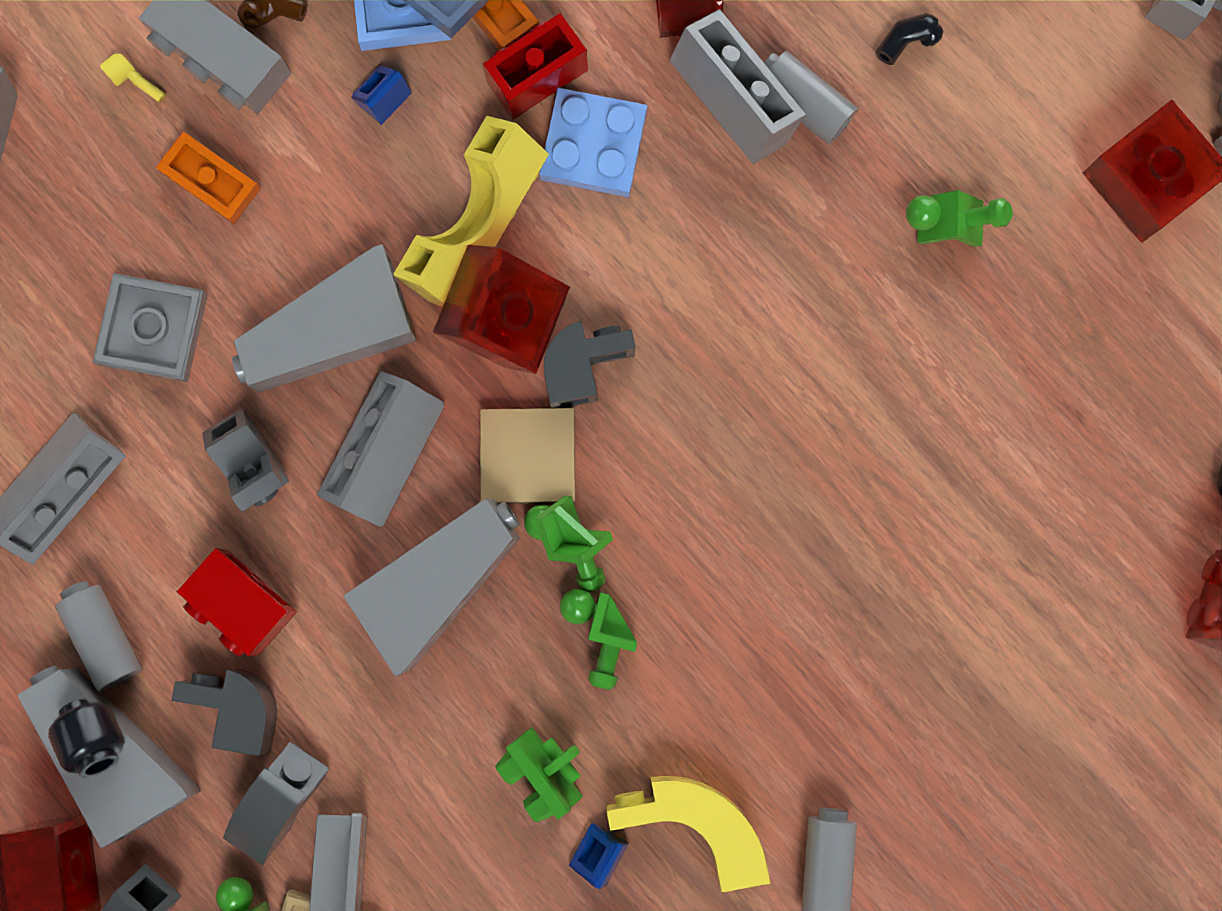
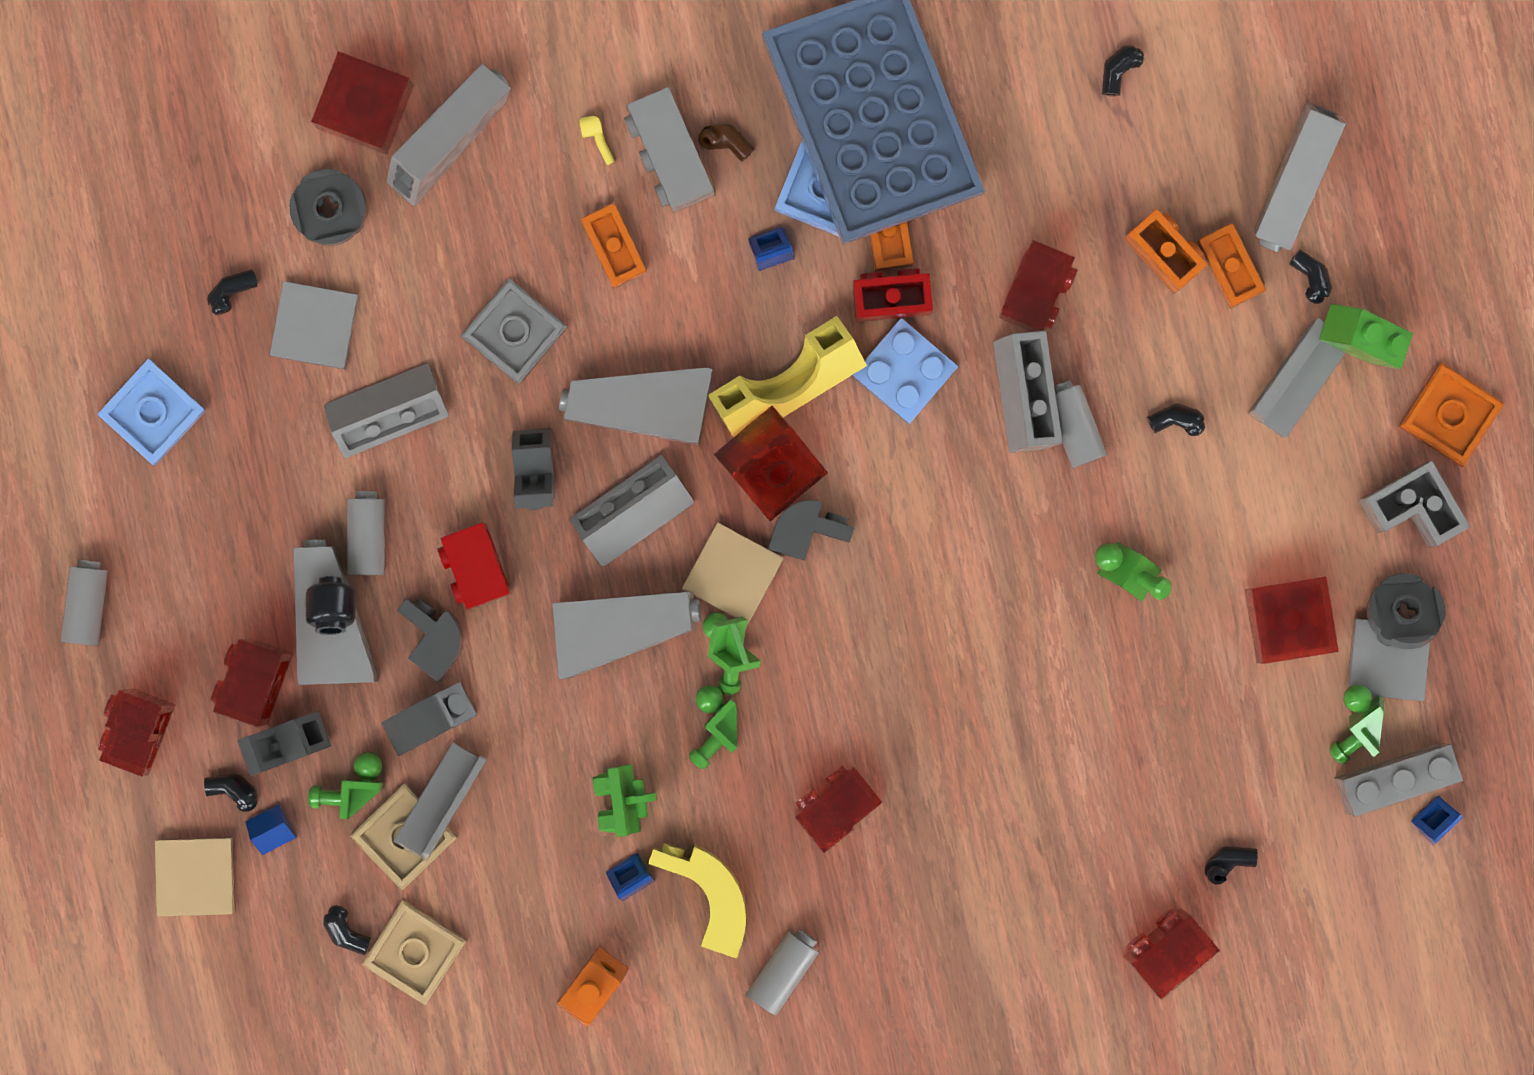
camera: 25 degrees right, 5 degrees up
none -> clear red brick [794,765,883,853]

